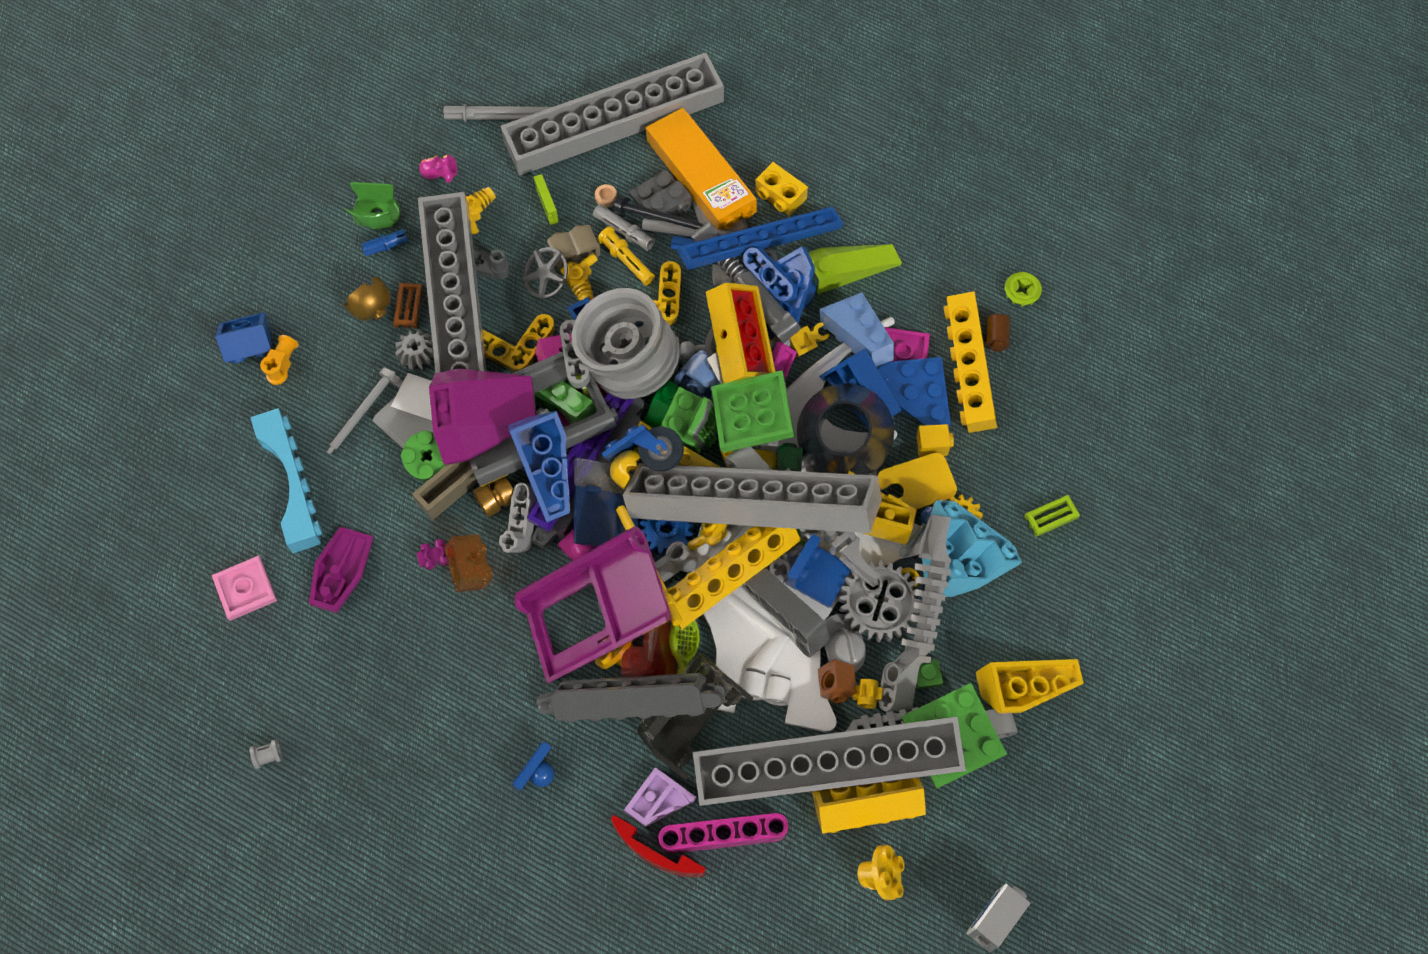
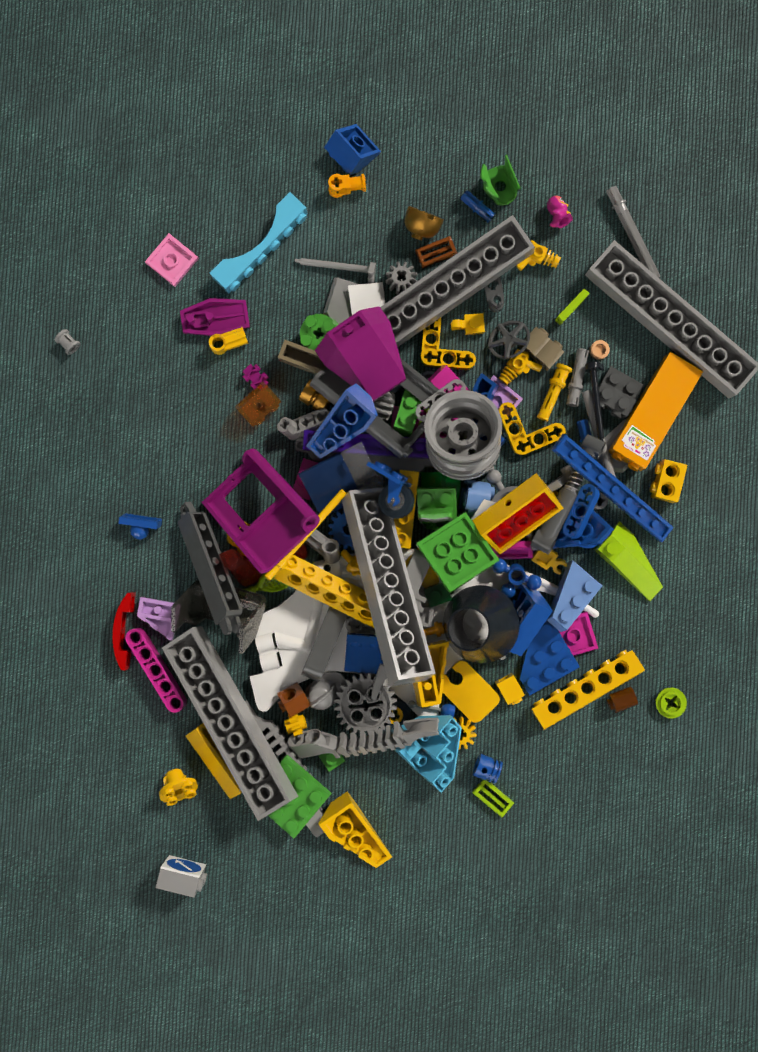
camera: 70 degrees right, 20 degrees up
yellow hair [610,450,640,489] -> none
none -> yellow piece [209,327,248,355]
none -> yellow plate [451,313,485,335]
none -> blue piece [472,753,503,784]
none -> blue piece [491,558,542,599]

